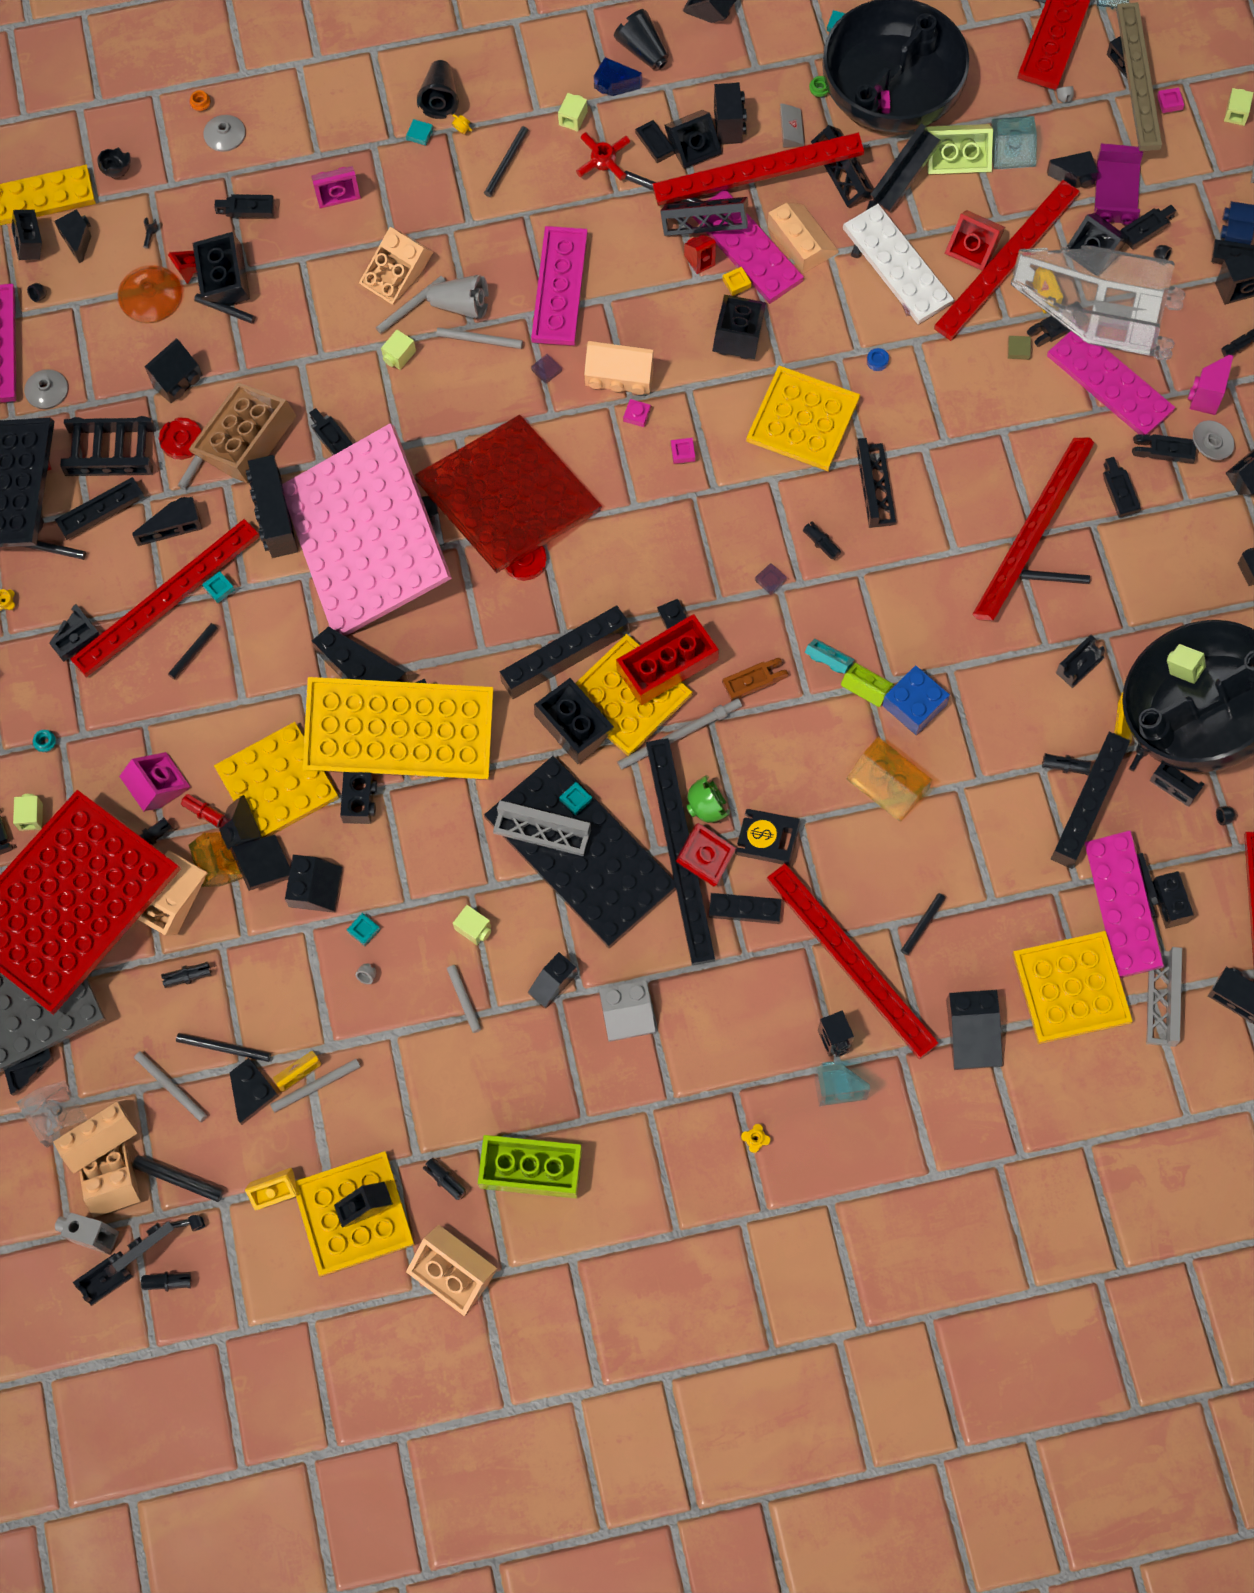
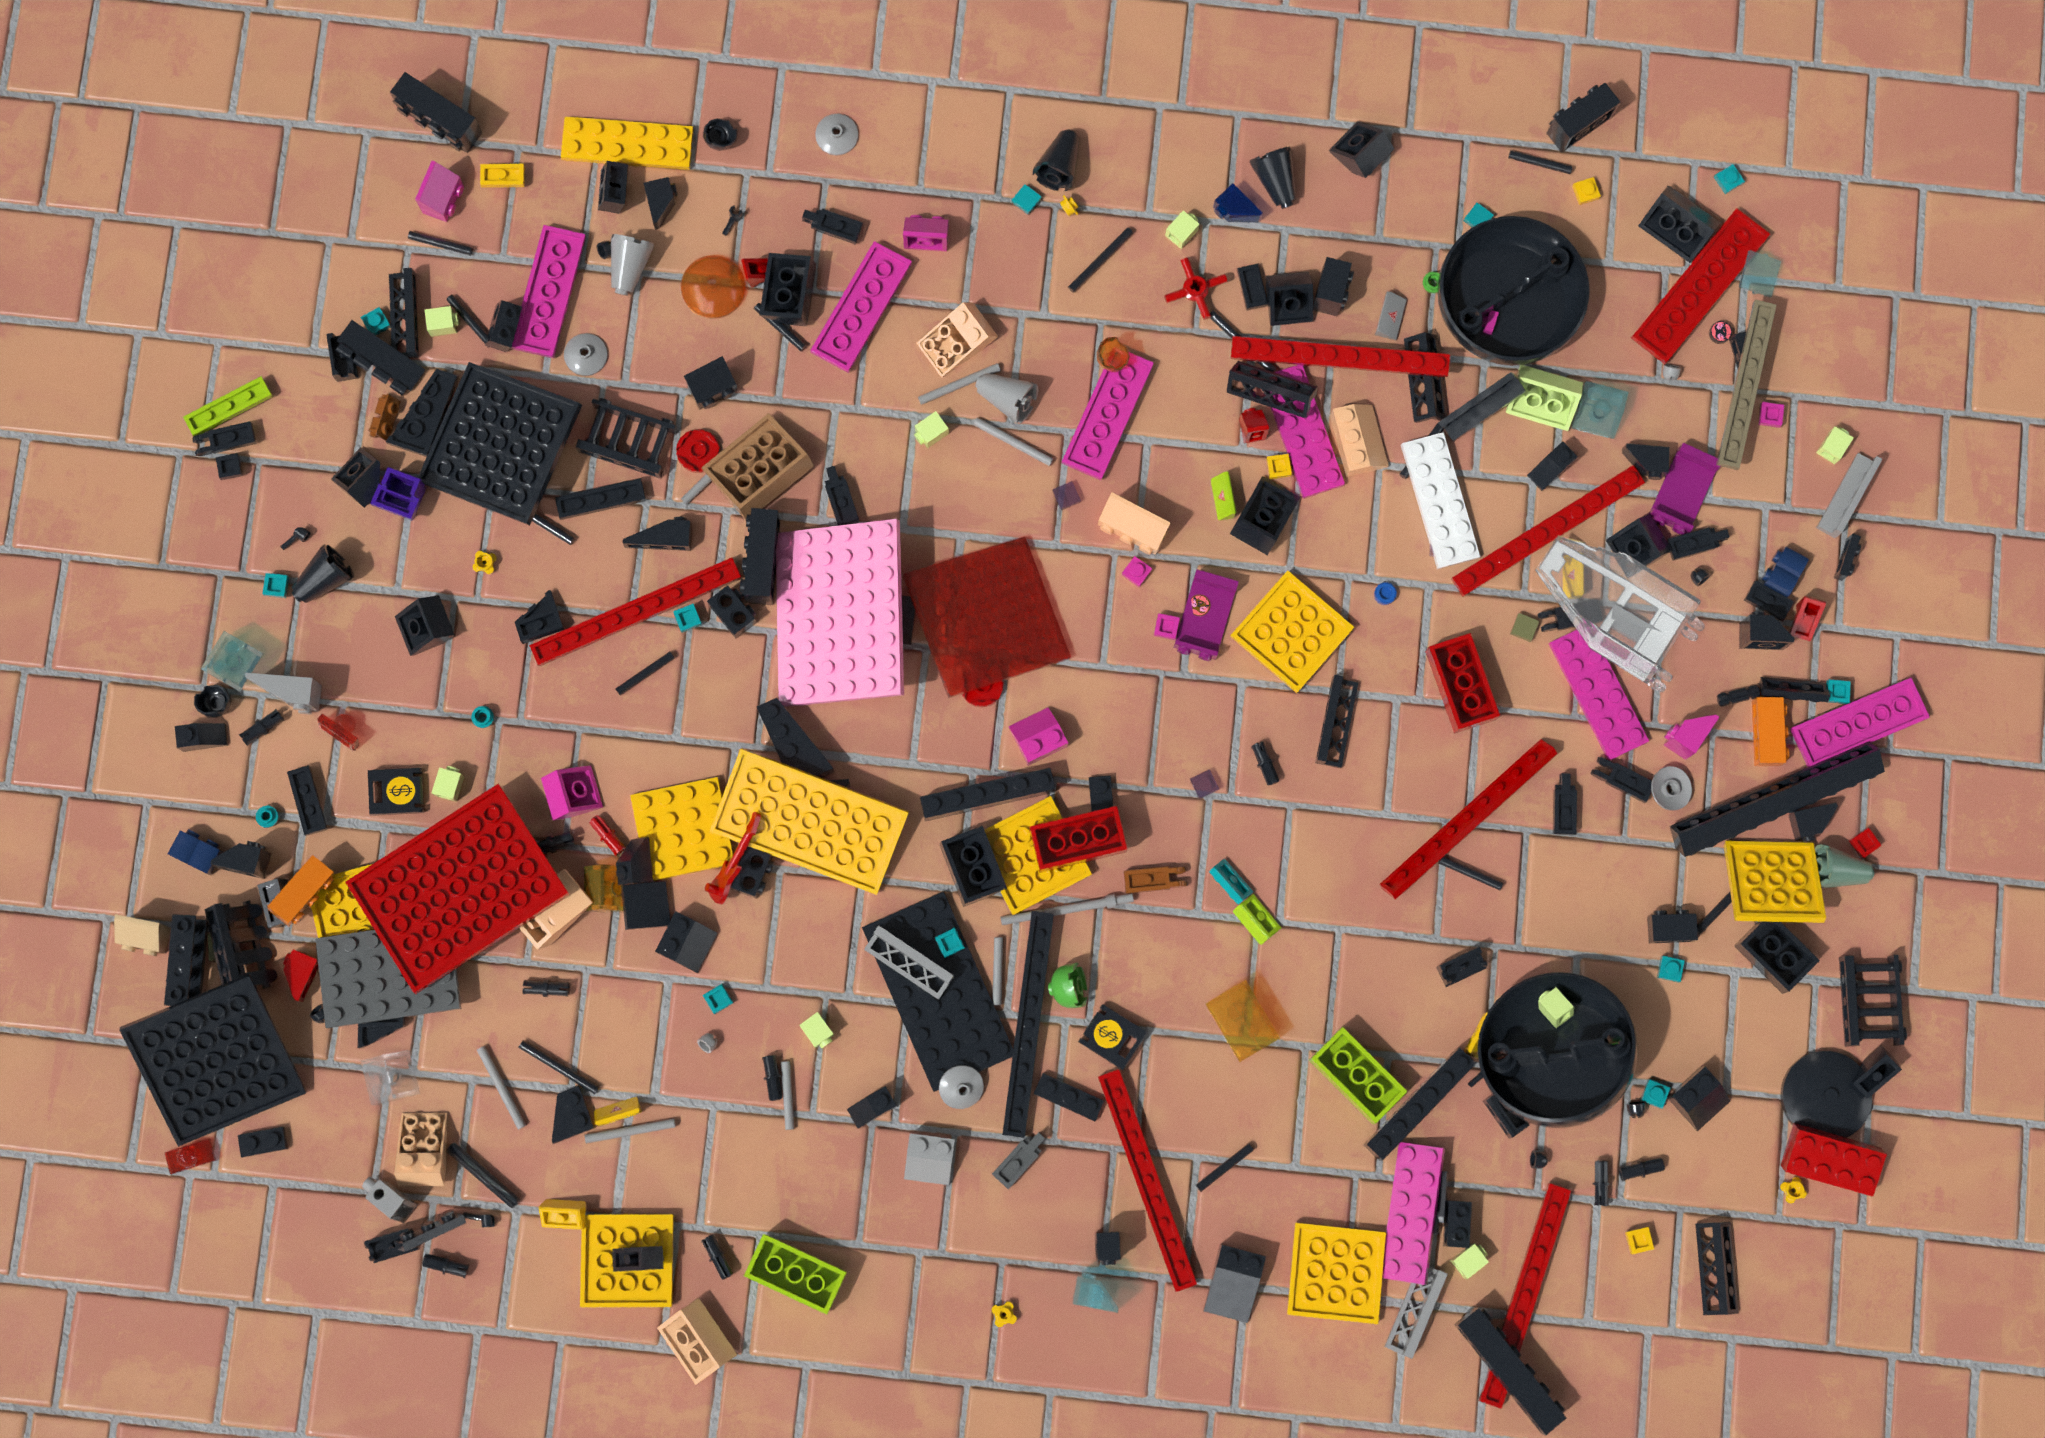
camera: 10 degrees right, 10 degrees up
light nougat slope [53,1101,137,1174] -> none
orange plate [190,90,211,111] -> none
red tile [676,823,736,887] -> none
blue brick [882,665,950,735] -> none
red slope [944,210,1005,271] -> none
black pin [1042,753,1091,775] -> none
none -> light grey cone [611,234,654,296]
none -> red piece [705,811,761,905]
none -> black brick [707,585,756,639]
none -> black axle [762,1055,782,1101]
none -> dark pink plate [810,241,912,373]
none -> light grey dish [939,1065,984,1109]
none -> light grey bar [992,937,1003,1005]
none -> dark grey hinge [992,1132,1045,1189]
none -> dark pink slope [1009,707,1068,766]
none -> clear orange hair [1097,337,1130,372]
none -> magenta panel [1173,569,1239,661]
none -> tile [1191,595,1210,616]
none -> lime slope [1211,471,1236,521]
none -> lime brick [1309,1027,1407,1124]
none -> red brick [1425,633,1500,734]
none -> yellowish green brick [1450,1244,1489,1279]
none -> black slope [1527,441,1578,491]
none -> tile [1709,321,1732,344]

